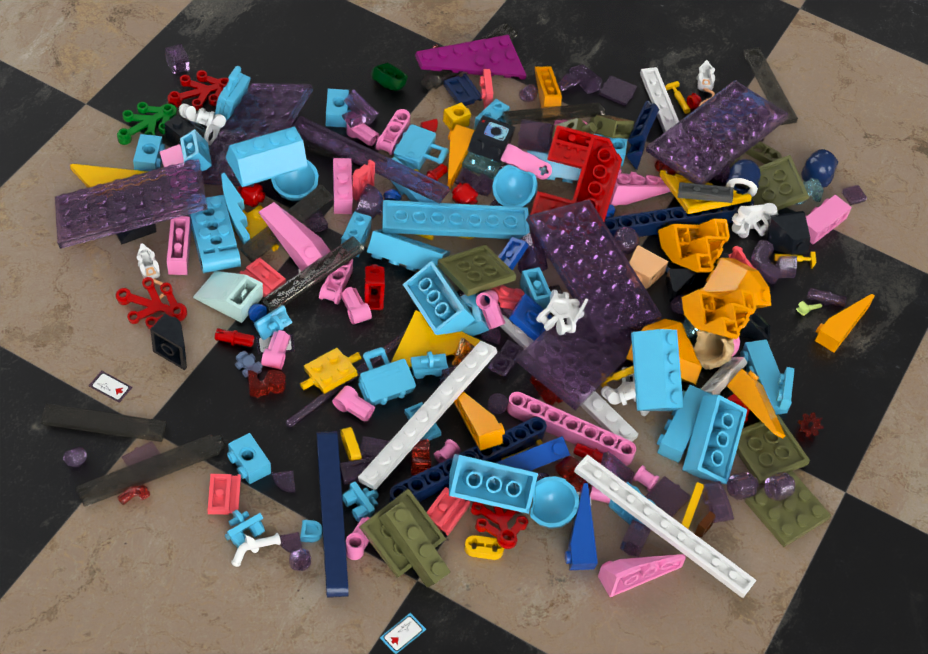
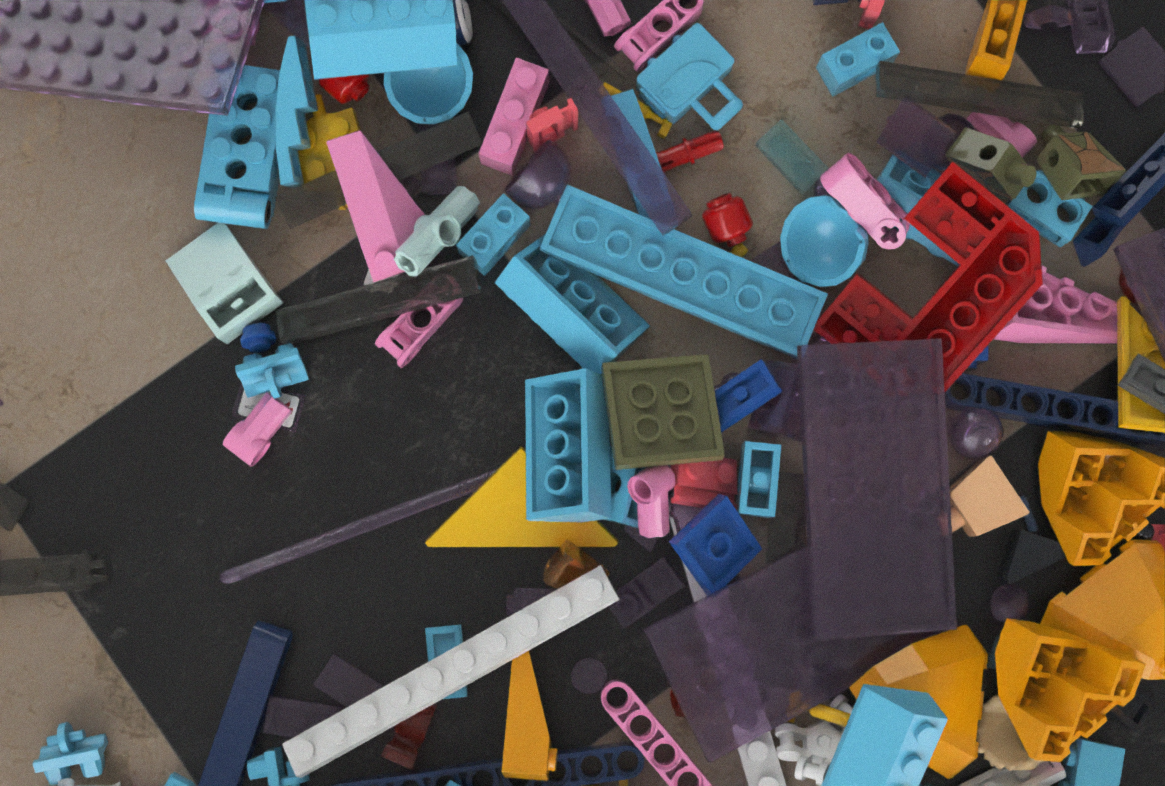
camera: 30 degrees right, 30 degrees up
red plant [116,277,187,329] -> none
white animal [137,243,166,300] -> none
black slope [150,313,187,370] -> none
bright pink brick [167,216,191,275] -> none
coral plate [208,474,241,515] -> none
red axle [215,328,255,347] -> none
medium azure brick [227,433,271,485] -> none
sand blue piece [235,351,262,378] -> none
coral plate [239,257,286,298] -> none
clear red leg [248,370,286,398] -> none
clear purple tile [272,471,295,492] -> none
yellow plate [300,348,362,394] -> none
bright pink piece [332,386,375,422] -> none
yellow beam [340,427,362,464] -> none
bright pink piece [341,287,372,325] -> none
medium azure piece [358,347,416,406] -> none
red torso [364,264,385,310] -> none
blue plate [383,189,402,201] -> none
medium azure hips [410,351,449,379] -> none
red tile [420,119,438,132] -> none
bright pink bush [434,439,461,463] -> none
yellow brick [443,102,471,130] -> none
light orange slope [447,124,475,191] -> none
clear purple slope [454,167,493,196] -> none
black slope [467,115,516,163] -> none
clear purple piece [519,84,538,102] -> none
white piece [536,290,589,335] -> none
none -> light aqua piece [394,186,480,276]

